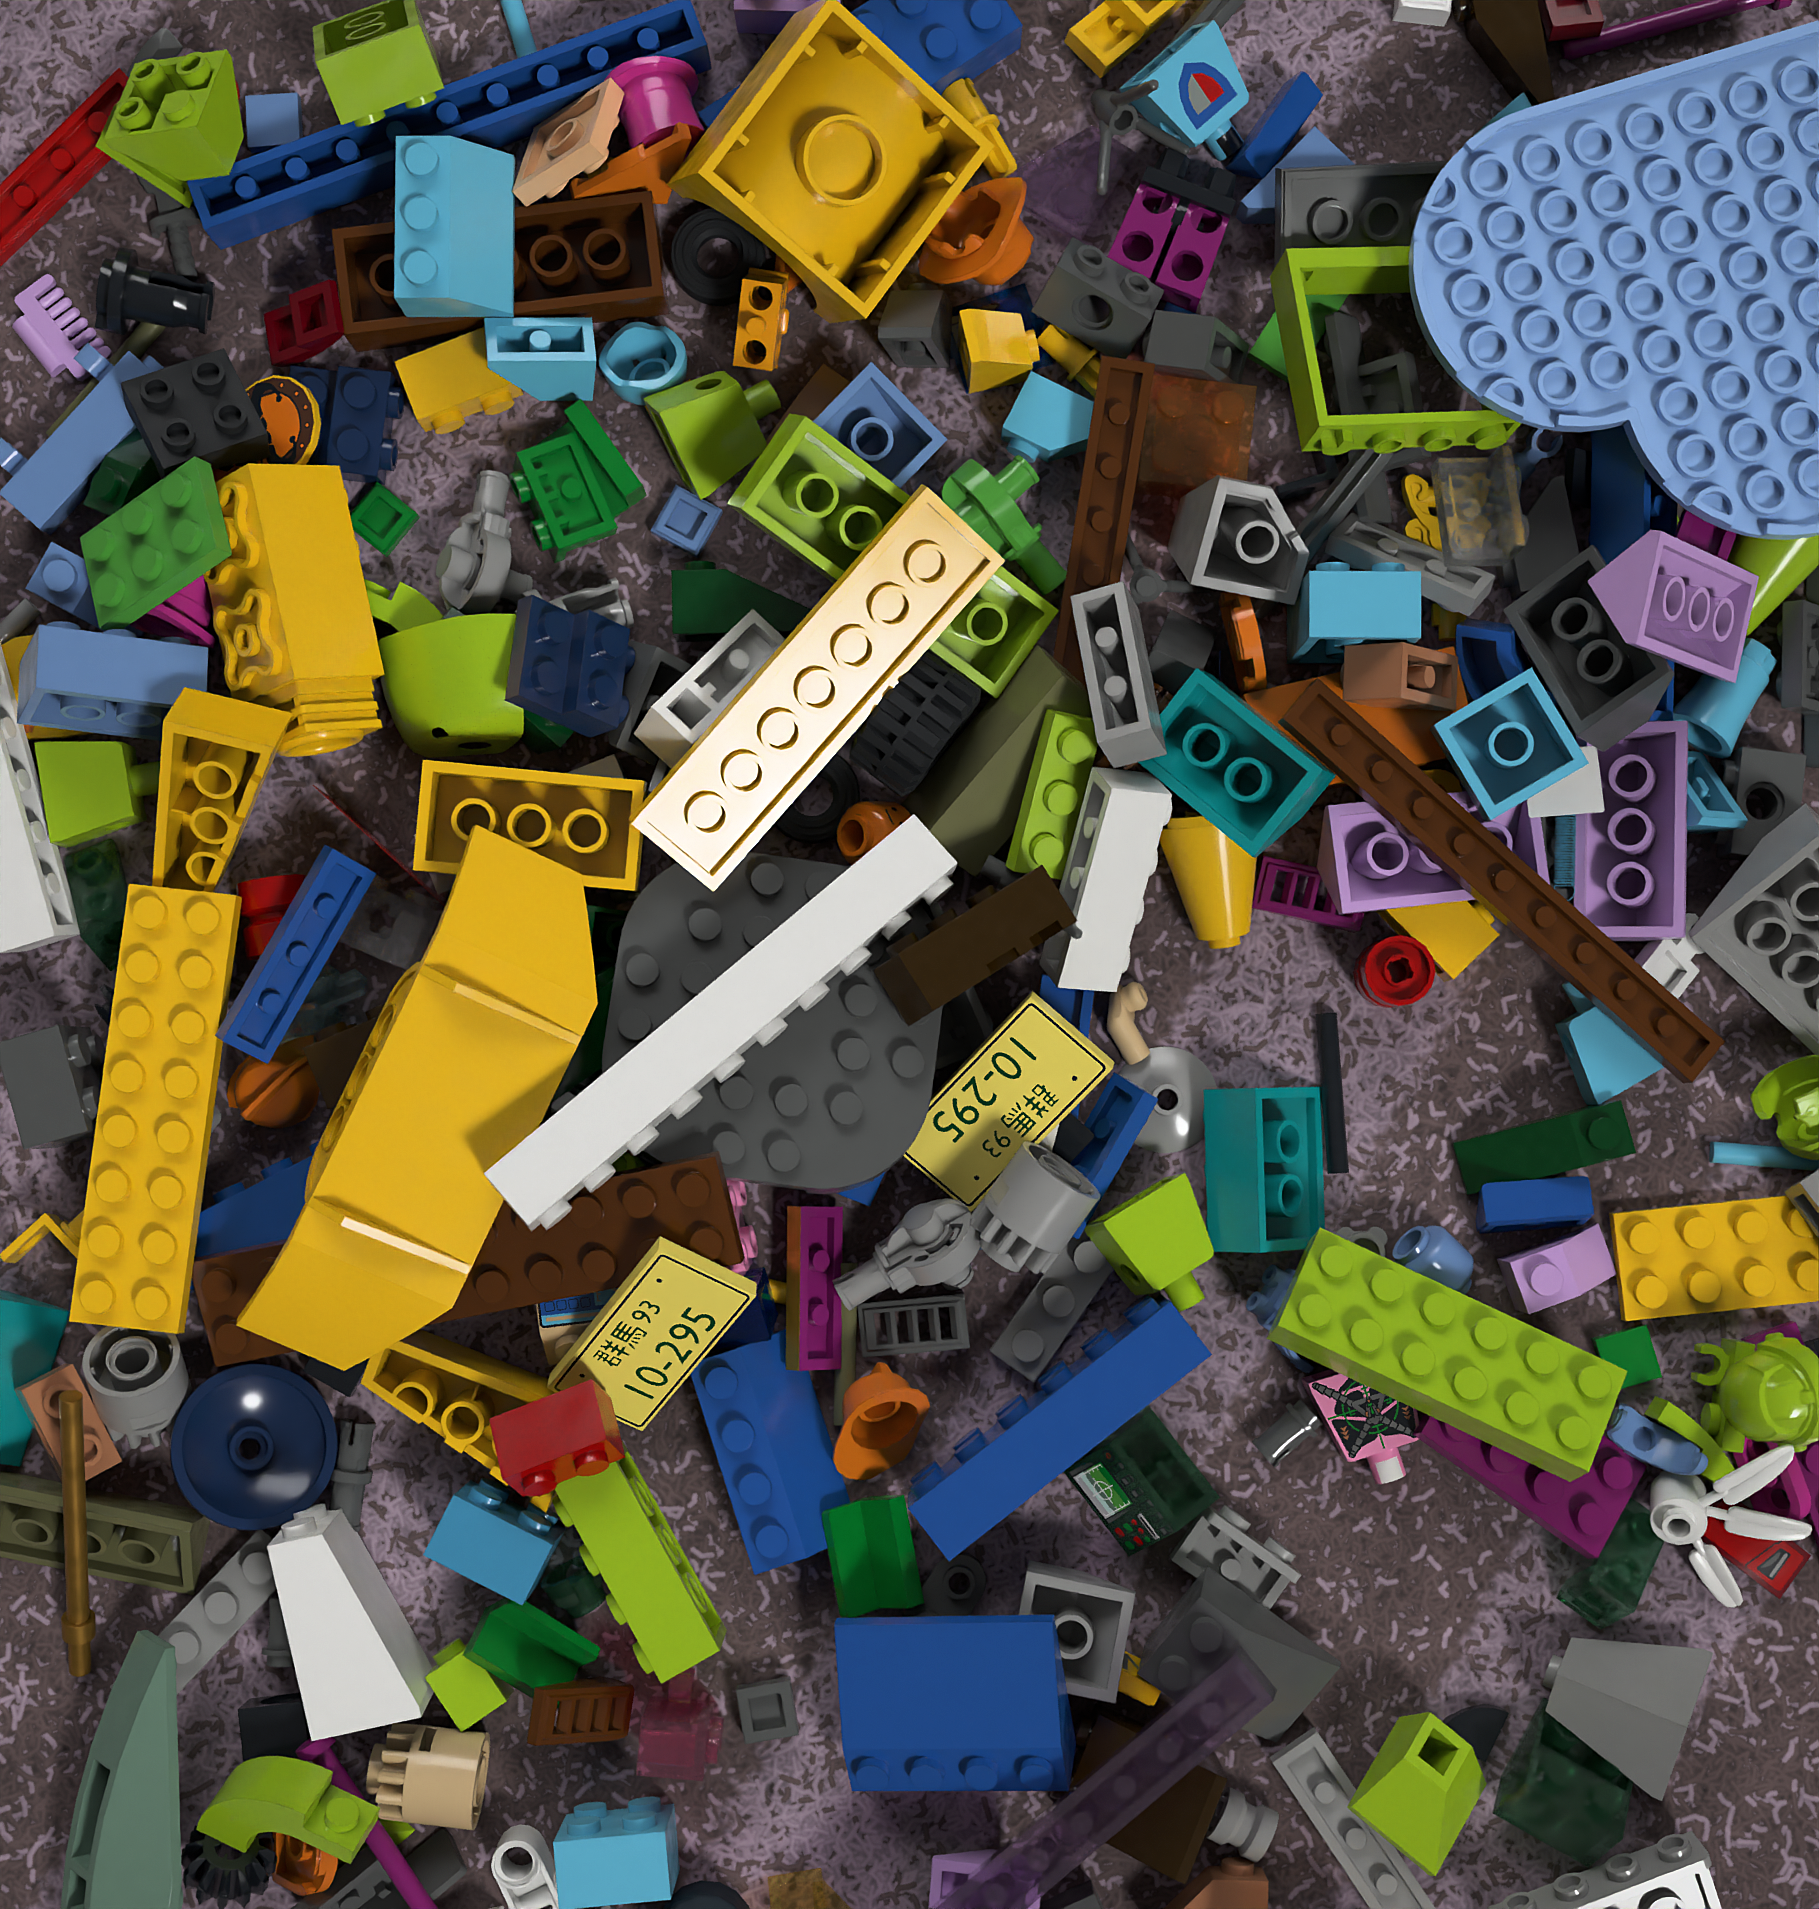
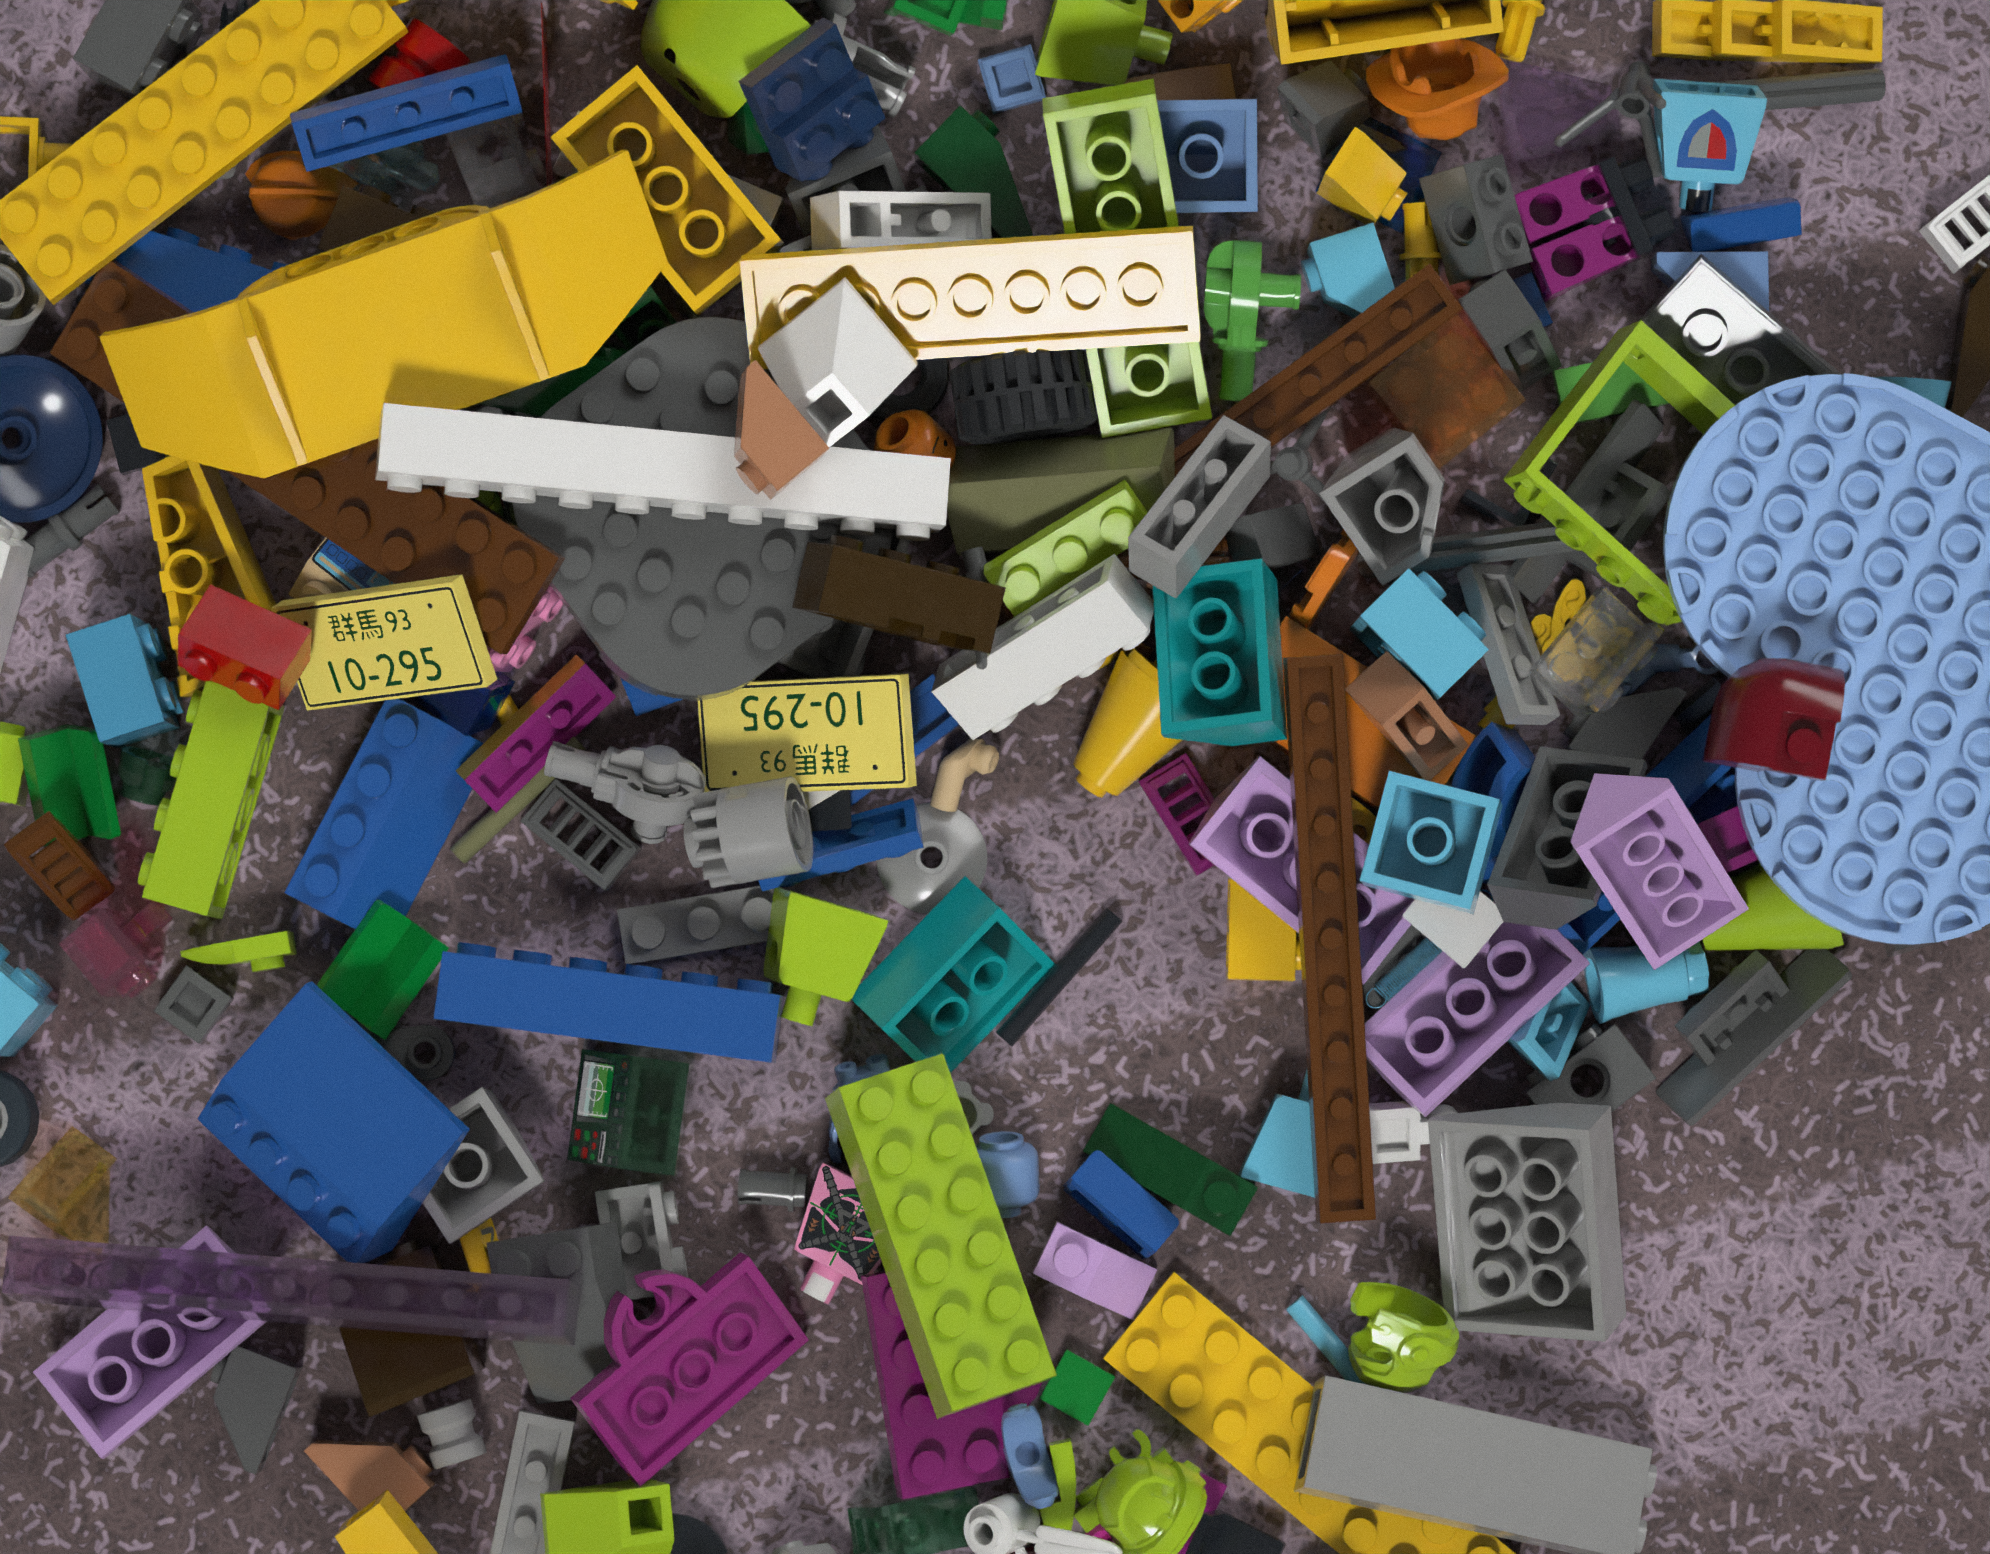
camera: 45 degrees right, 0 degrees up
orange piece [832,1362,930,1480] -> none
red wheel [1353,935,1436,1008] -> none
none -> lime plate [180,931,297,972]
none -> magenta plate [570,1252,809,1487]
none -> nougat slope [734,360,829,500]
none -> white slope [758,277,918,447]
none -> dark red brick [1703,658,1845,781]

